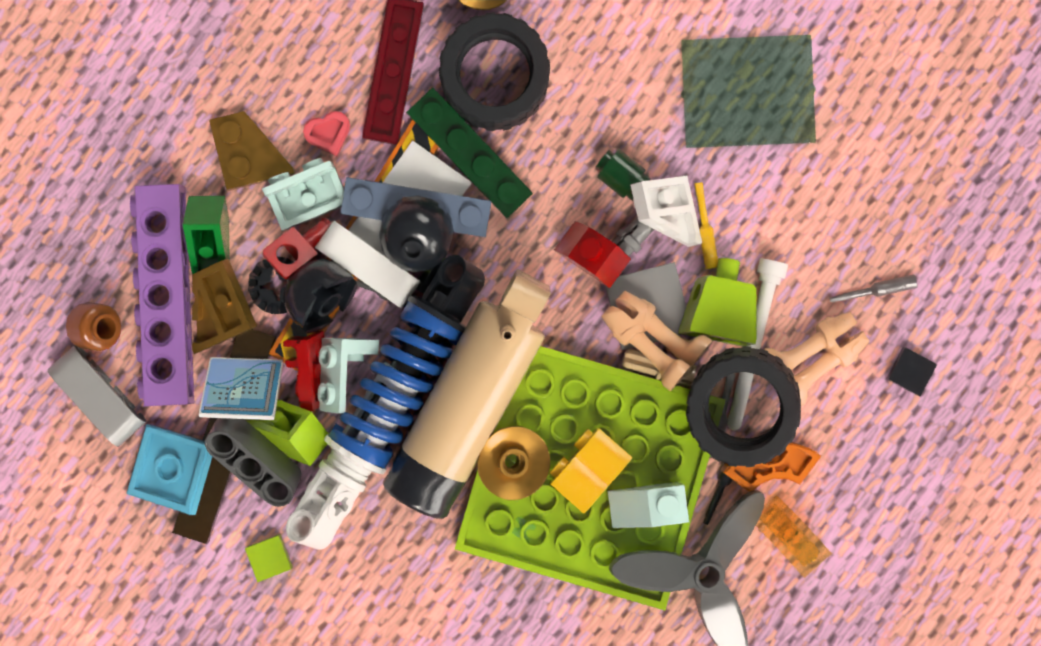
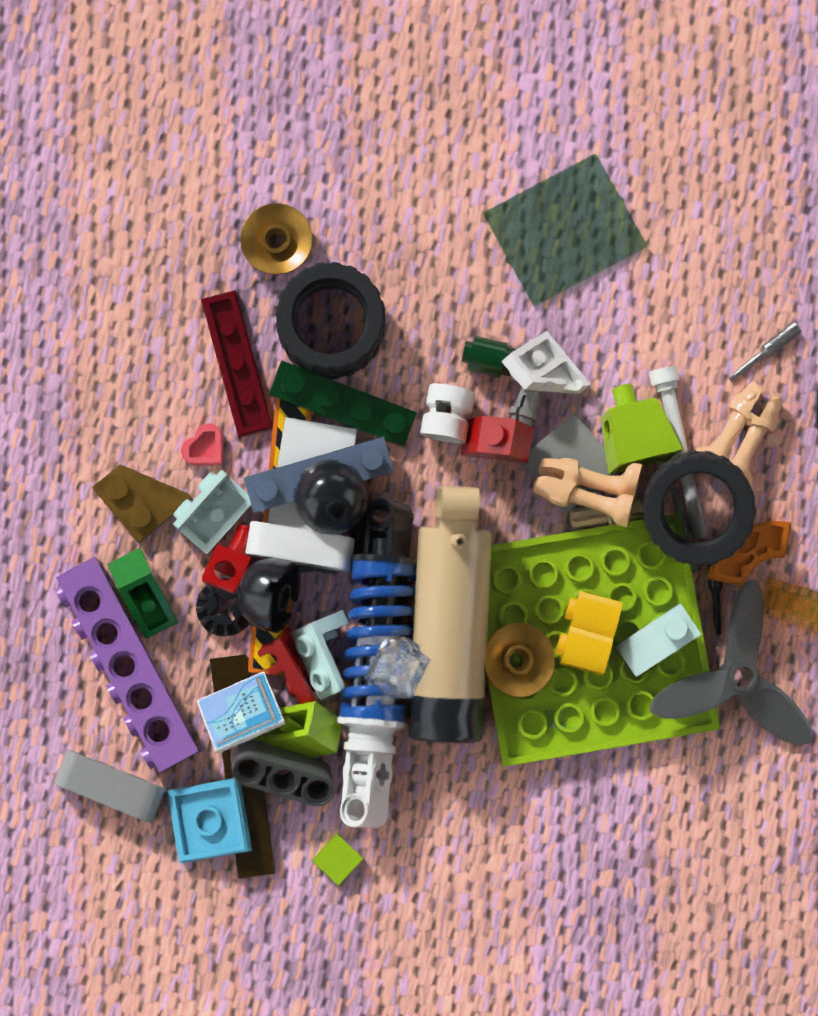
camera: 30 degrees left, 5 degrees down
dark orange head [65,302,122,351] -> none
pearl gold wing [192,259,257,354] -> none
yellow piece [694,182,718,270] -> none
none -> clear brick [364,638,431,698]
none -> white wheel [420,383,475,444]

